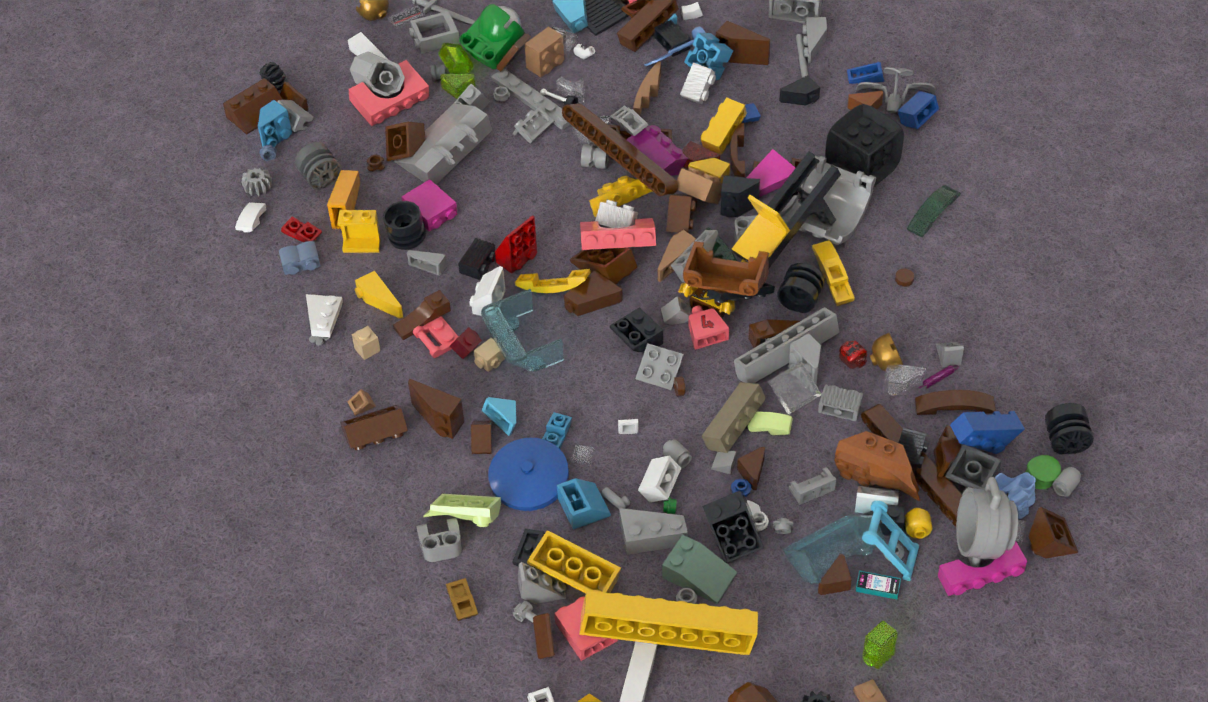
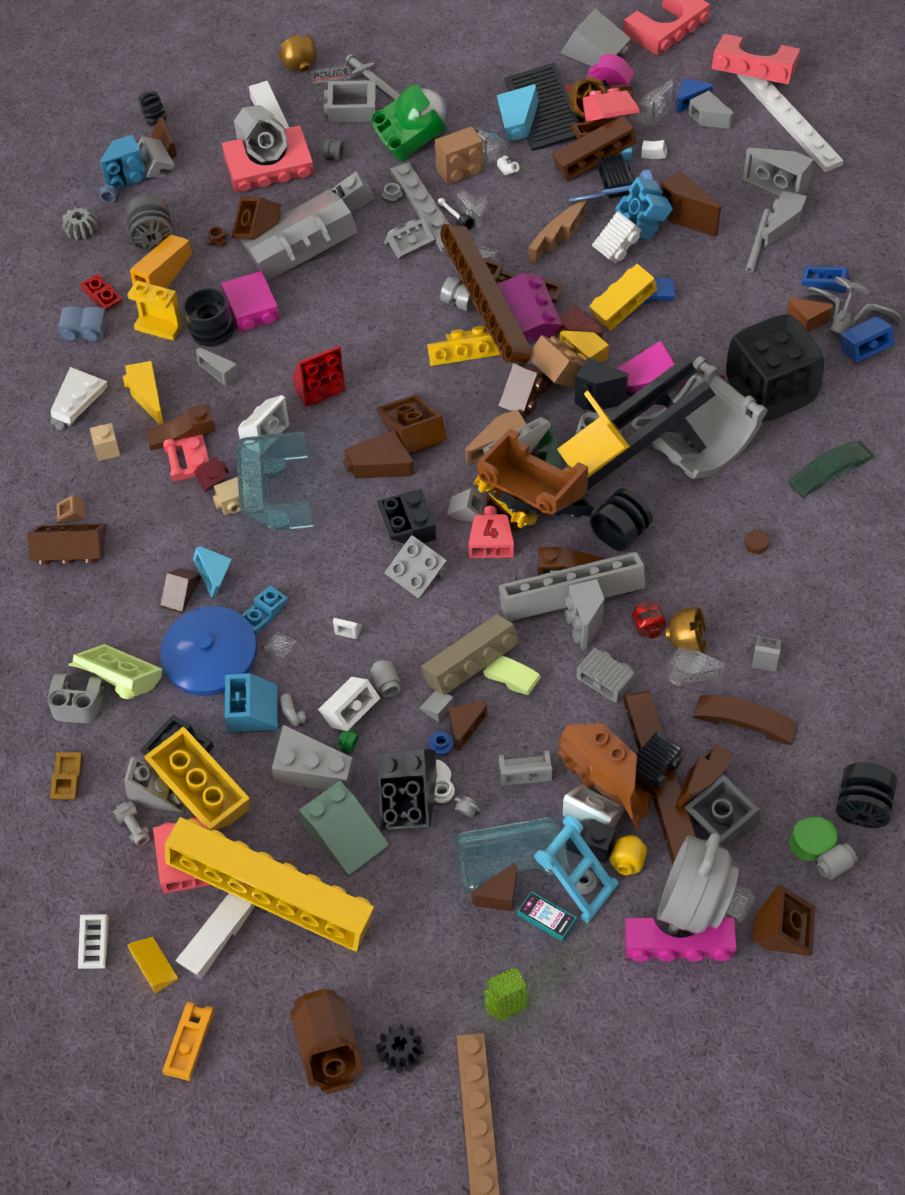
camera: 20 degrees right, 5 degrees up
reddish brown slope [223,78,283,134] -> none
white slope [235,203,266,232] -> none
reddish brown slope [408,379,464,439] -> none
clear neon green brick [438,43,474,77] -> none
clear neon green slope [440,74,476,99] -> none
black brick [458,238,496,280] -> none
reddish brown tile [496,33,531,72] -> none
yellow slope [515,269,591,293] -> none
reddish brown slope [533,613,555,659] -> none
coral arch [580,218,656,250] -> none
white brick [595,200,638,228] -> none
light grey slope [611,105,648,136] -> none
reddish brown tile [674,376,685,396] -> none
light grey plate [676,588,697,604] -> none
reddish brown slope [730,123,745,178] -> none
clear slope [767,361,822,415] -> none
black slope [779,75,820,106] -> none
yellow slope [812,240,854,306] -> none
magenta piece [919,365,959,388] -> none
blue wedge [950,411,1025,454] -> none
light blue piece [995,472,1036,519] -> none

